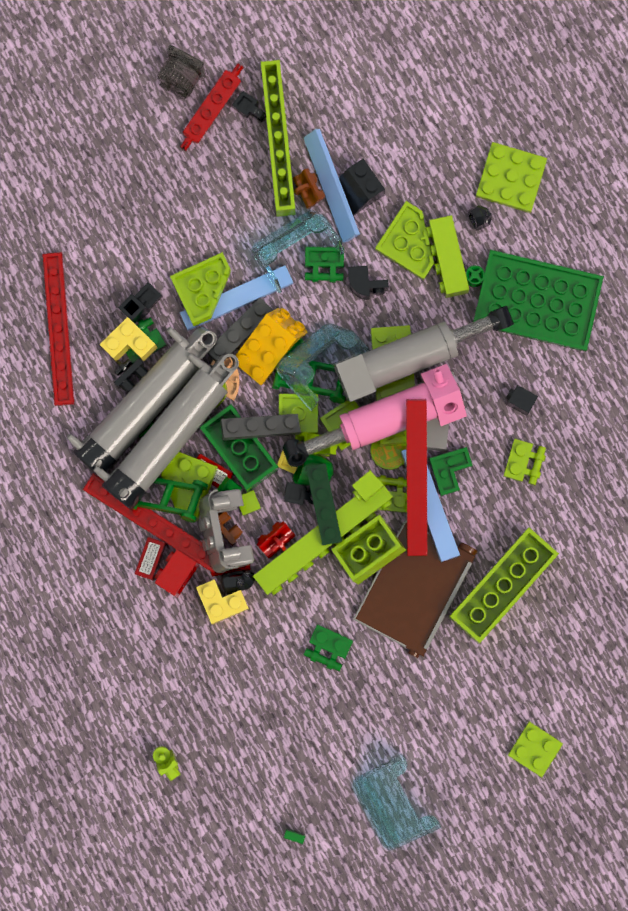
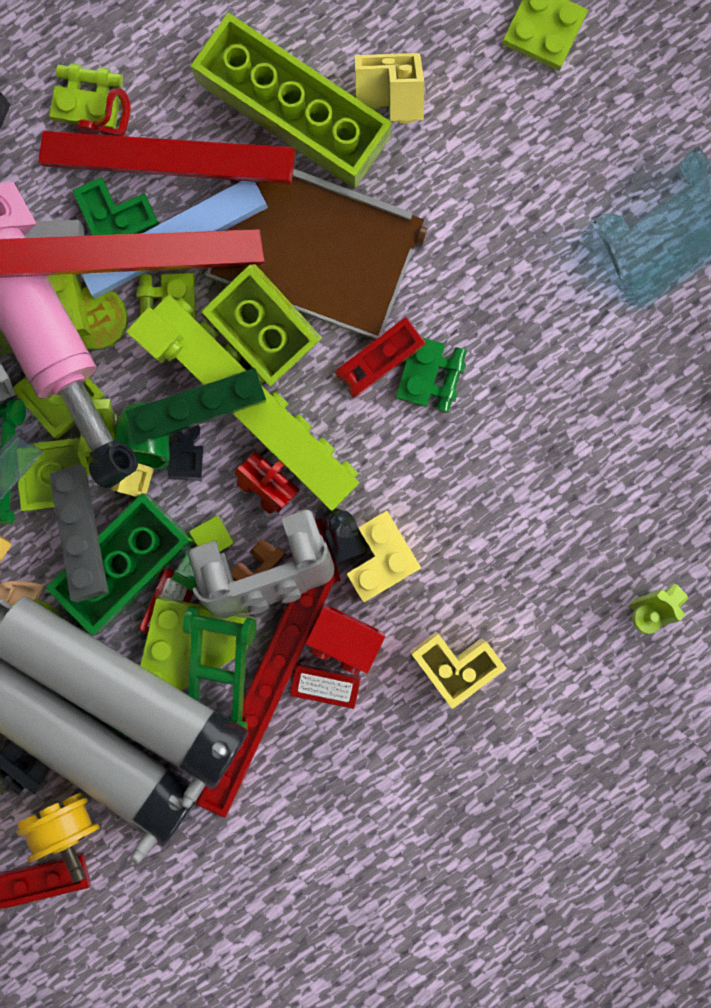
camera: 105 degrees left, 5 degrees up
none -> yellow wheel [16,792,100,883]
none -> red tile [38,131,296,184]
none -> red piece [77,89,131,136]
none -> red plate [335,317,427,399]
none -> light yellow brick [355,53,424,124]
none -> light yellow brick [410,631,507,709]

